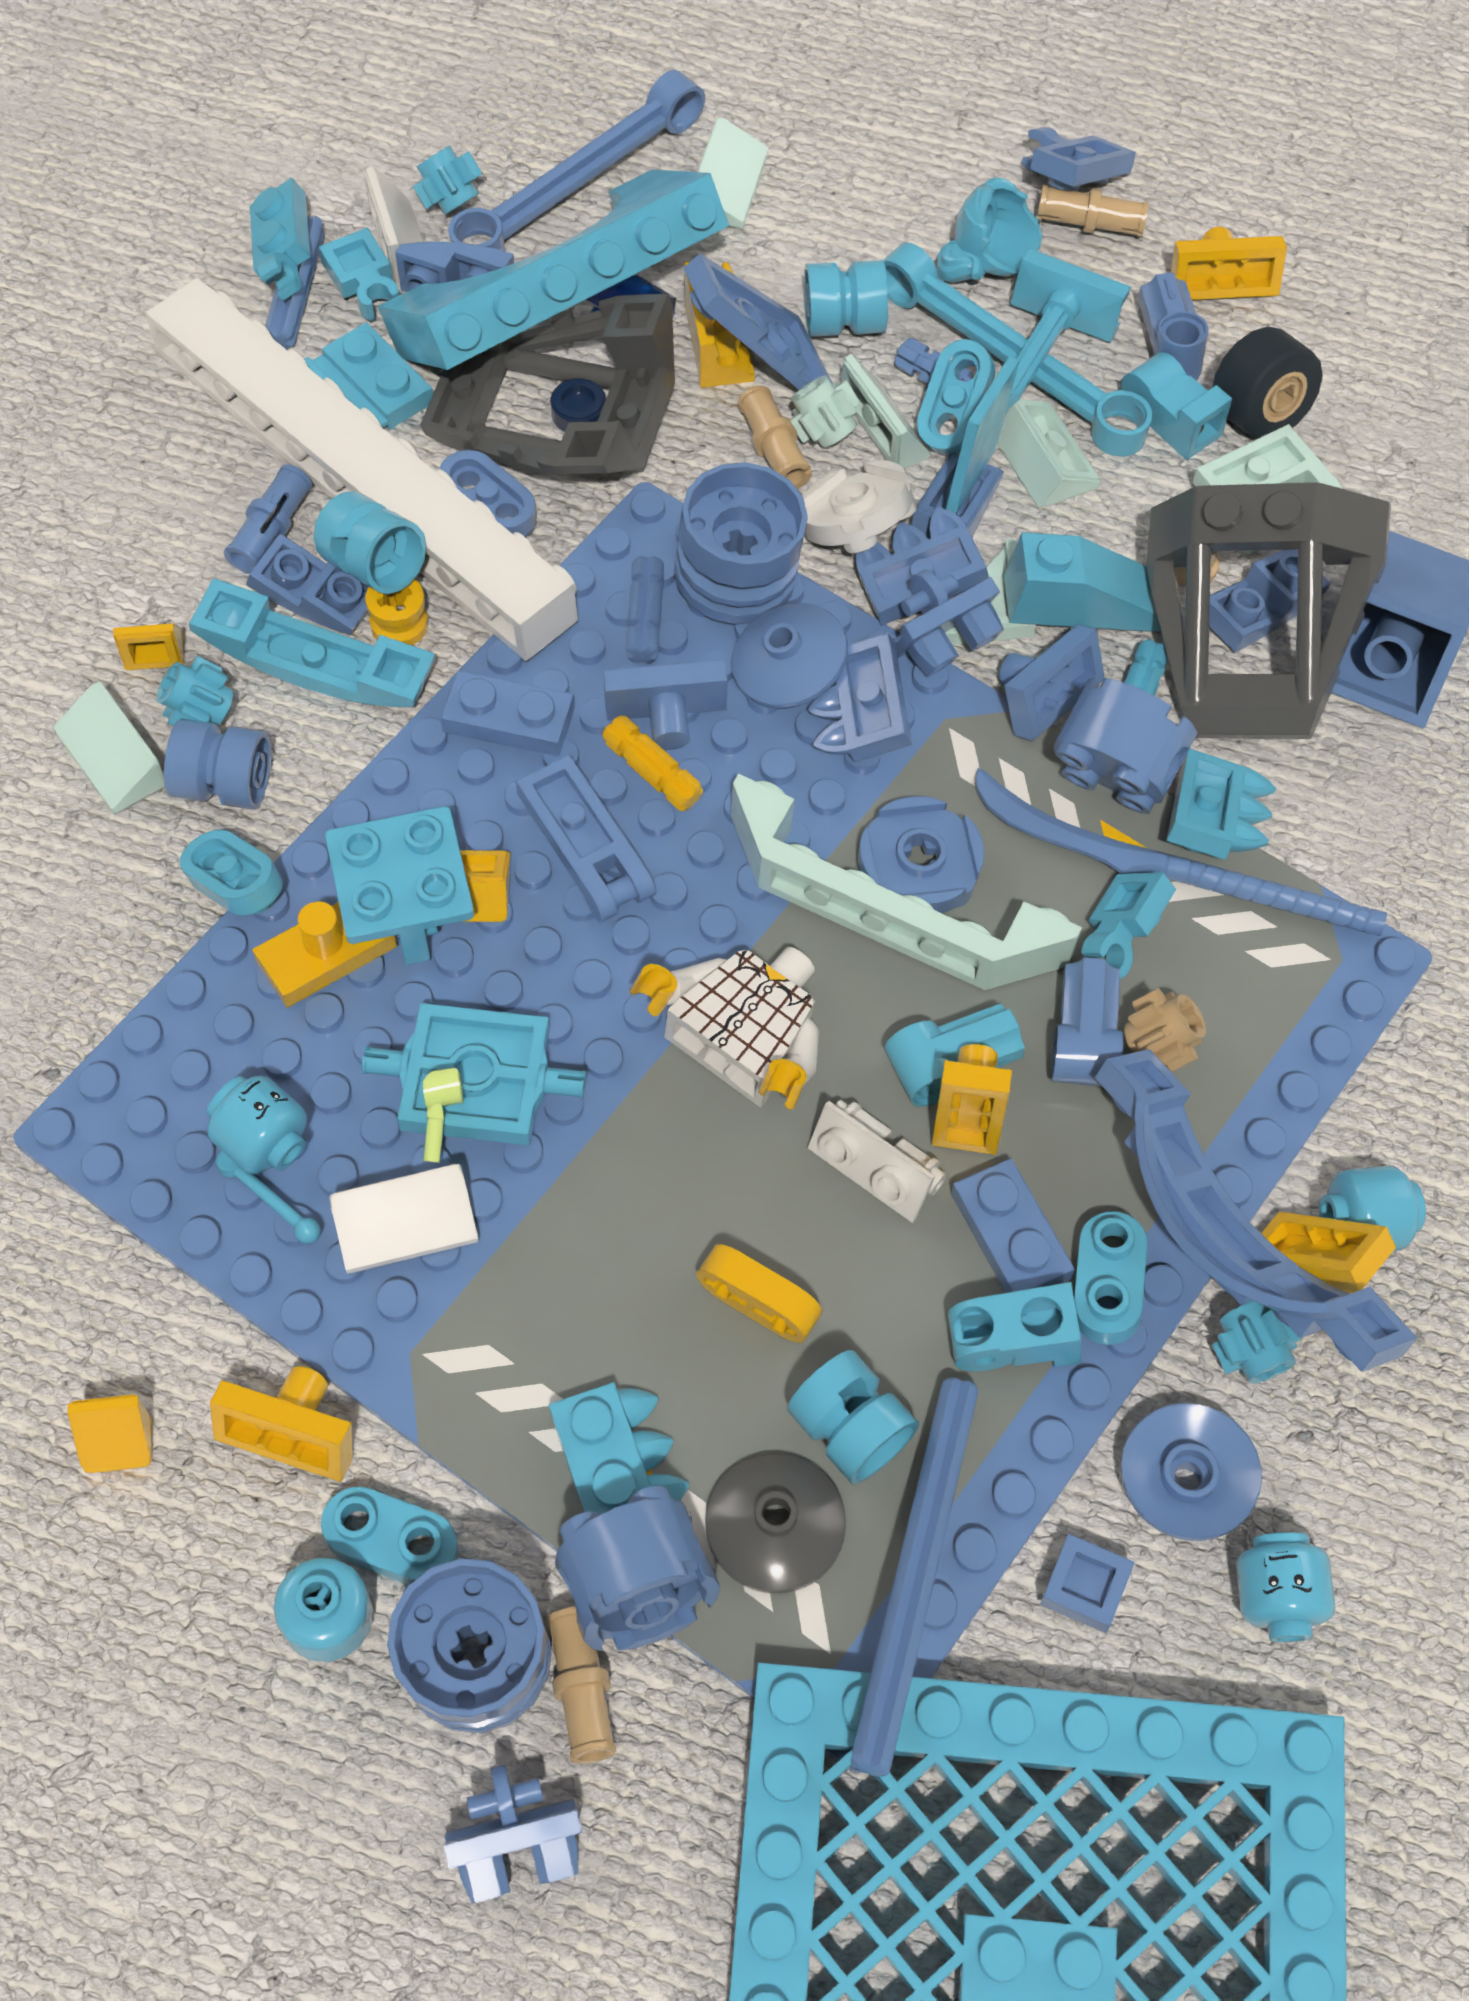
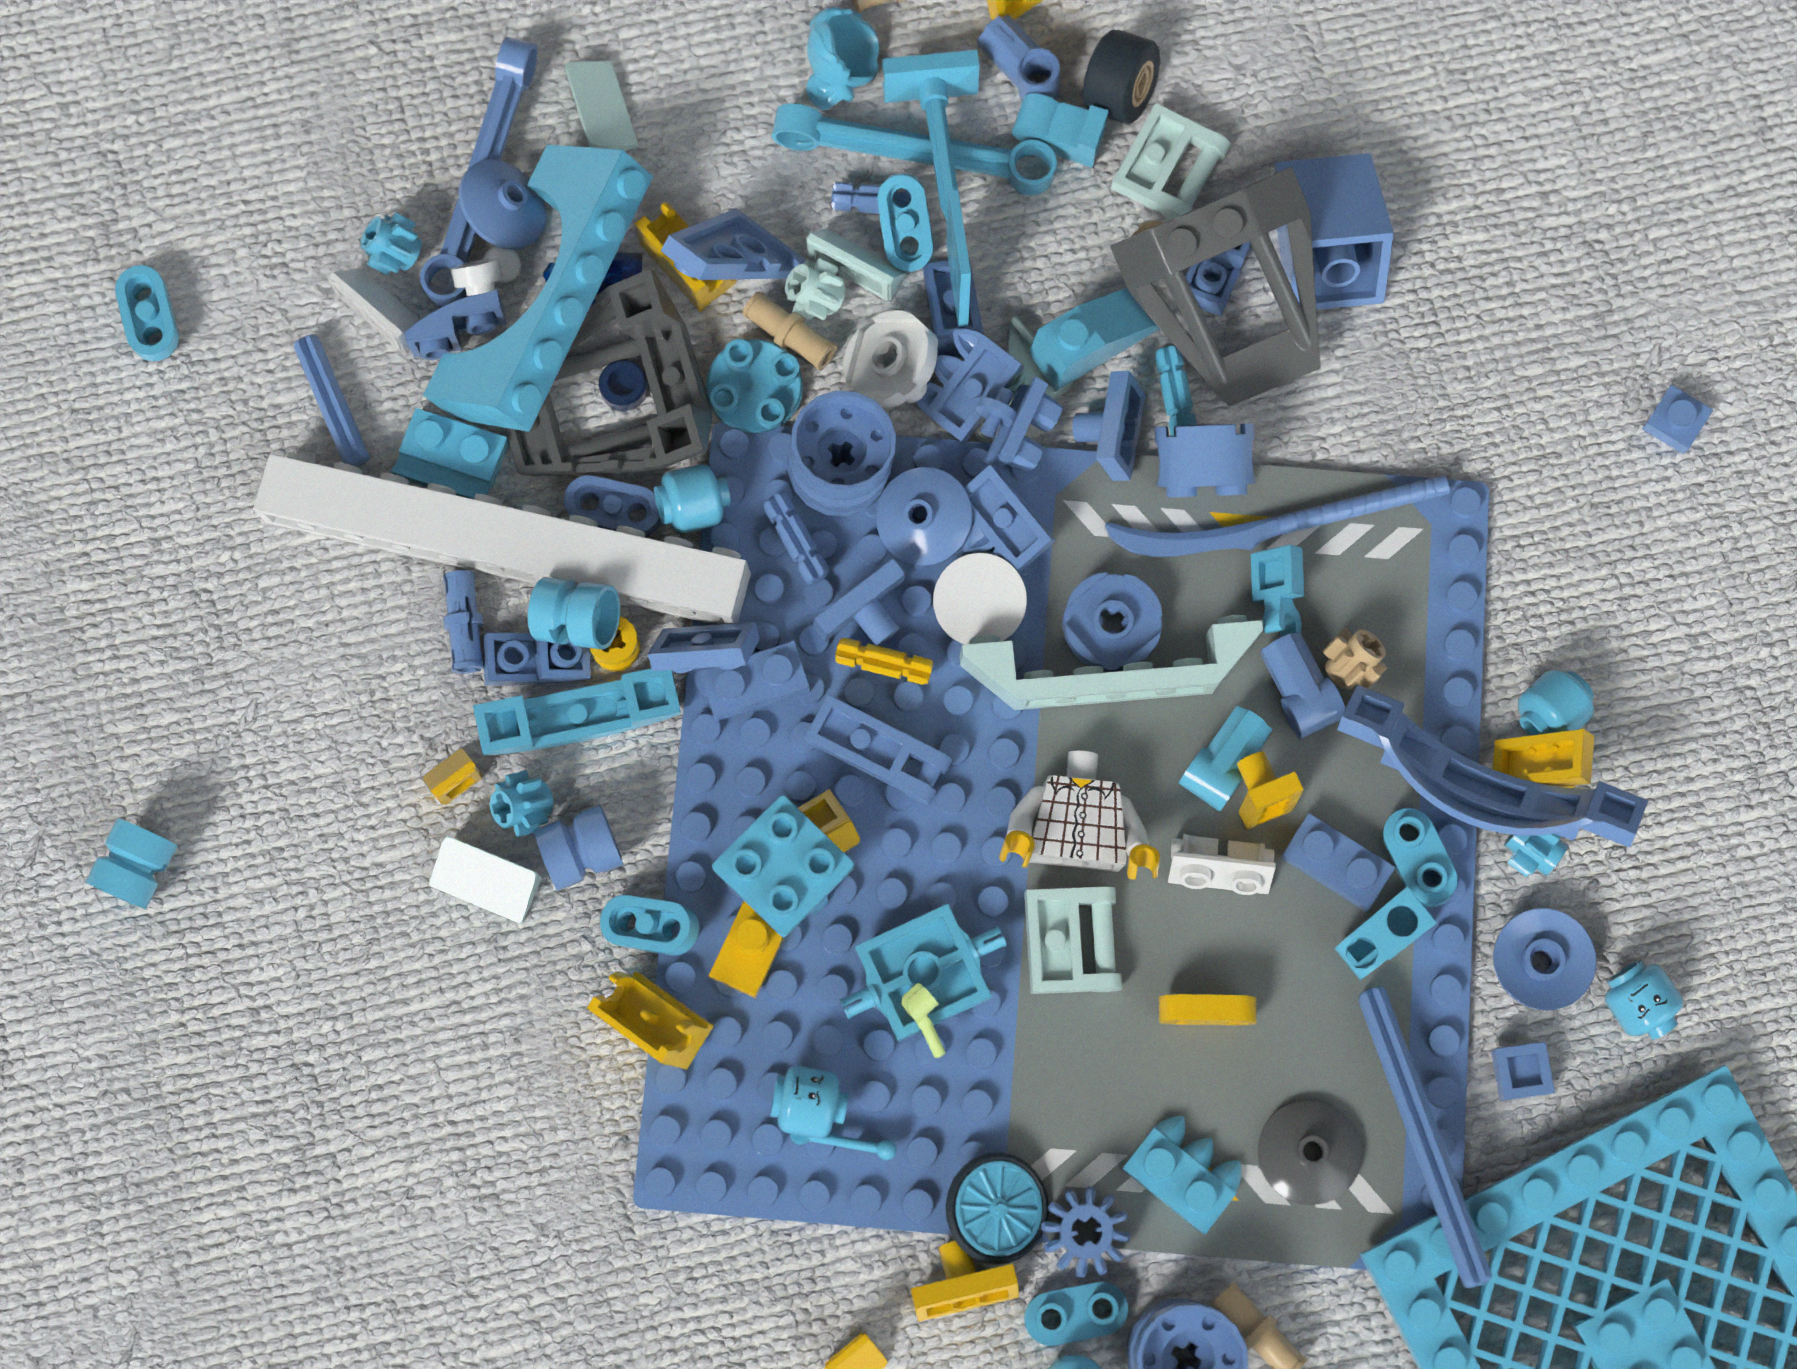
camera: 30 degrees left, 15 degrees up
medium azure plate [250,177,310,301] -> none
medium azure plate [318,227,399,321] -> none
white slope [329,1164,479,1274] -> none
medium blue brick [555,1485,720,1651] -> none
medium azure wheel [787,1350,919,1485] -> none
medium azure wheel [804,260,888,336] -> none
light aqua slope [998,399,1101,507] -> none
medium azure plate [1167,749,1276,860] -> none
none -> medium azure plate [115,265,179,361]
none -> white plate [451,246,521,296]
none -> medium blue dish [458,160,546,250]
none -> yellow hinge [587,971,714,1070]
none -> medium blue plate [647,622,760,673]
none -> medium azure head [654,464,731,533]
none -> medium azure dish [706,339,803,433]
none -> white sticker [933,553,1027,645]
none -> medium azure wheel [945,1152,1049,1265]
none -> light aqua plate [1024,887,1122,994]
none -> medium blue gear [1041,1187,1131,1277]

